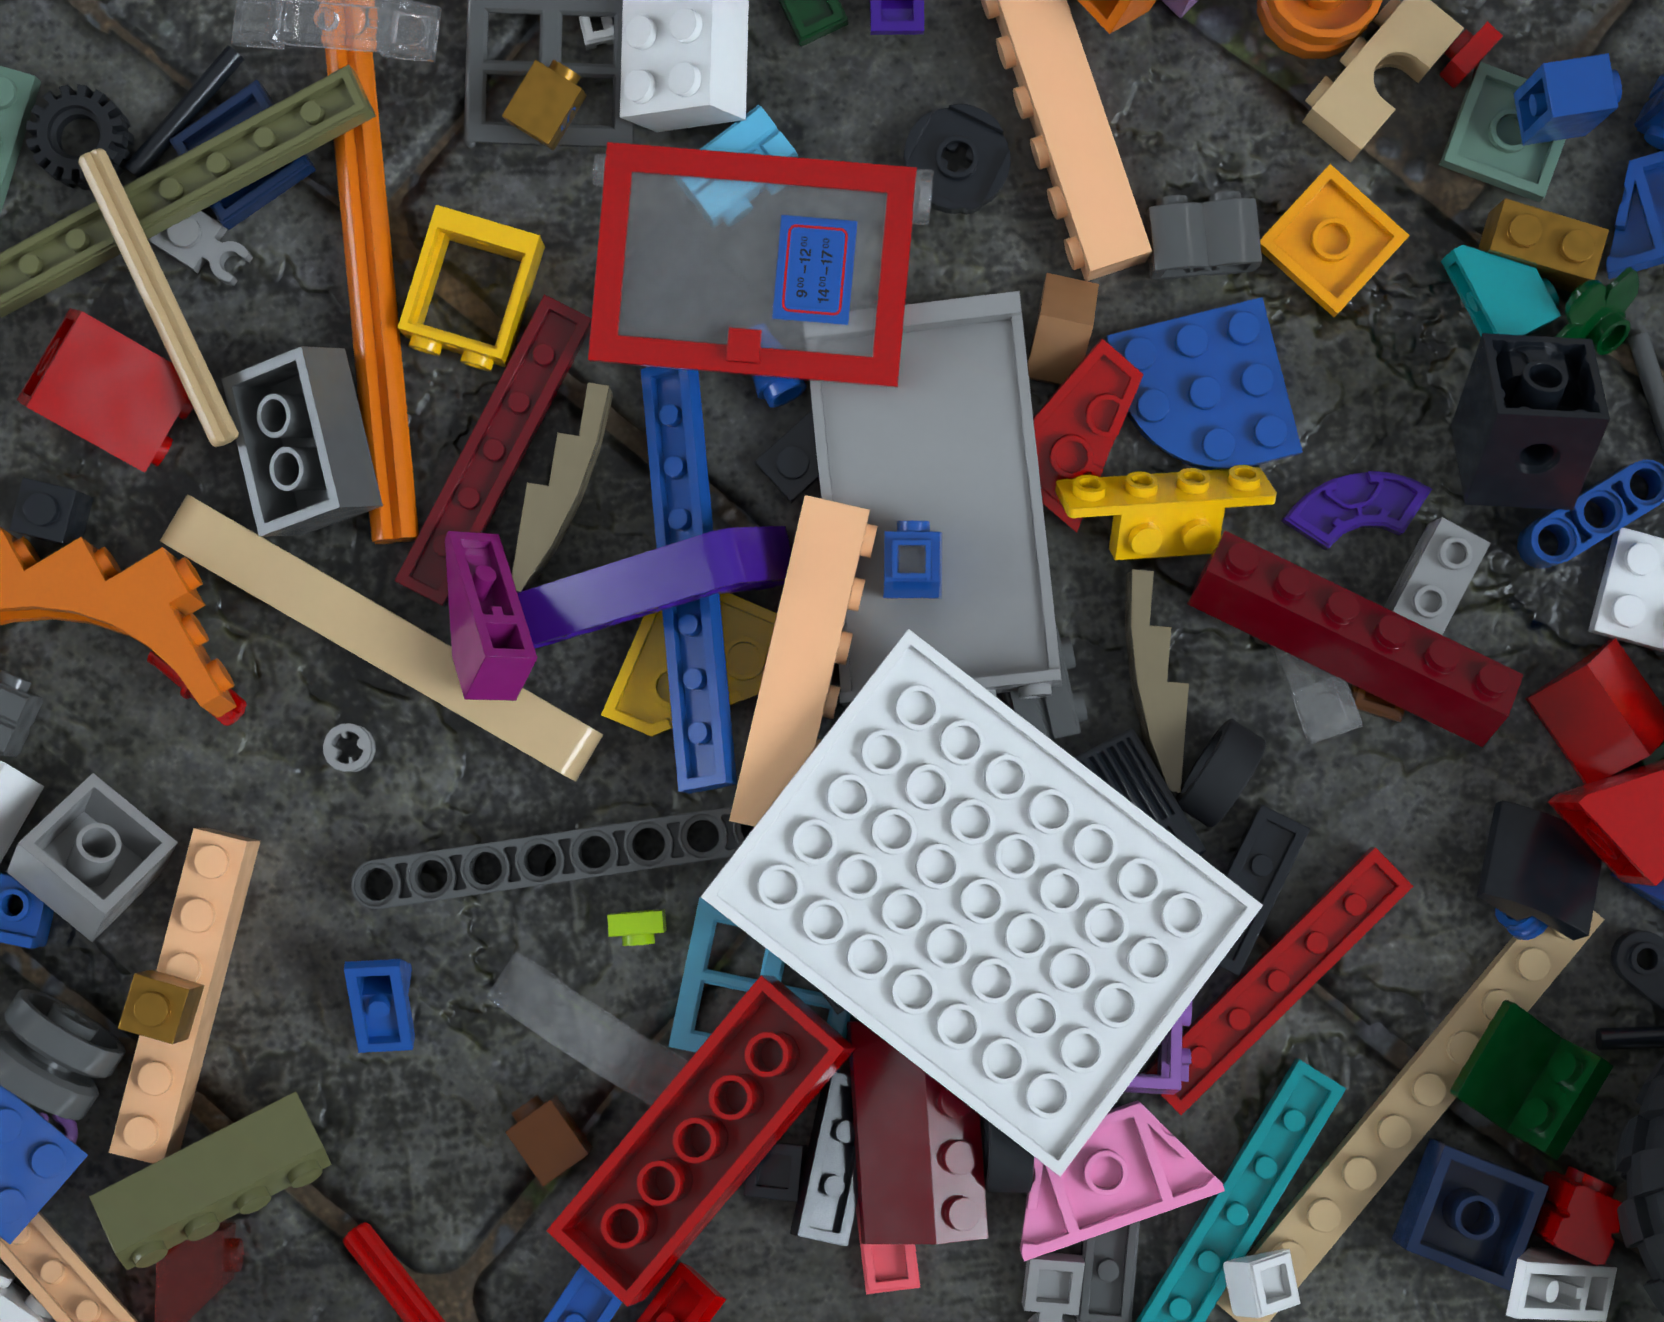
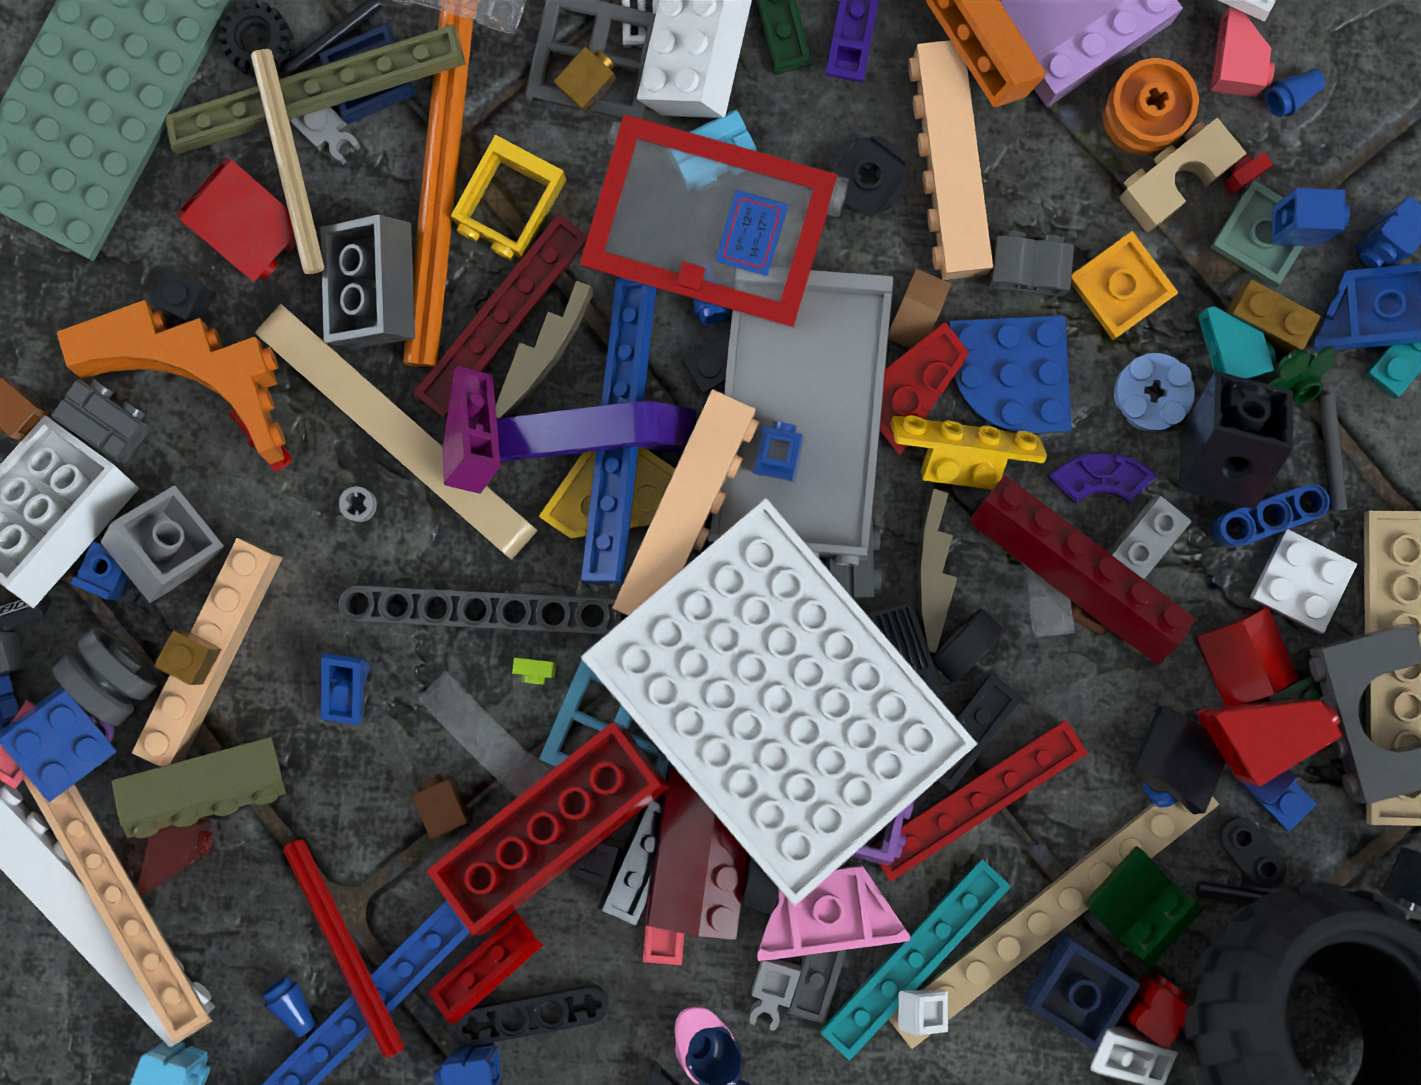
camera: 20 degrees right, 0 degrees up
none -> light blue plate [1114,353,1195,432]

